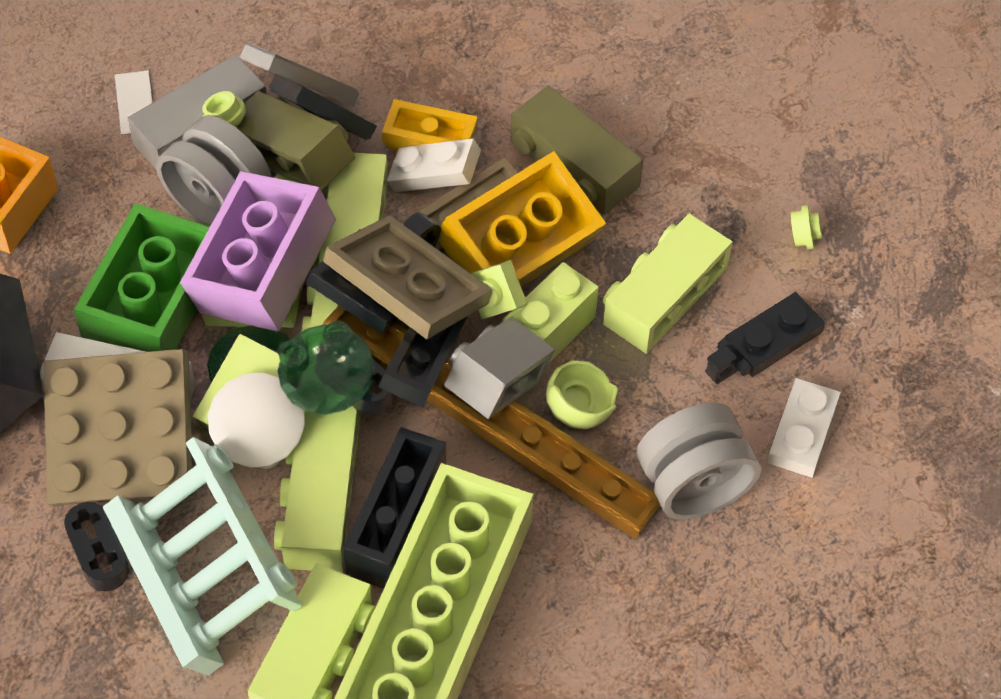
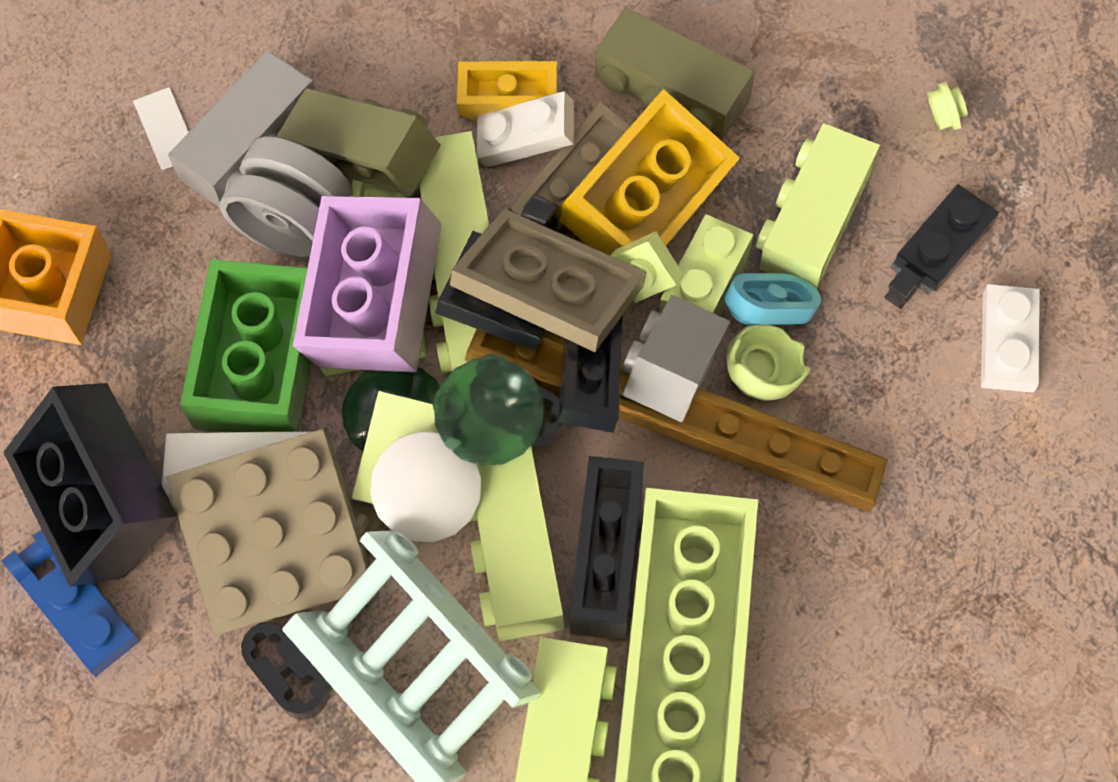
camera: 10 degrees left, 10 degrees up
yellowish green plate [202,91,246,127] -> none
light grey tile [240,43,359,107] -> none
black tile [268,74,377,141] -> none
light grey wheel [636,402,762,520] -> none
none -> medium azure plate [724,273,821,325]

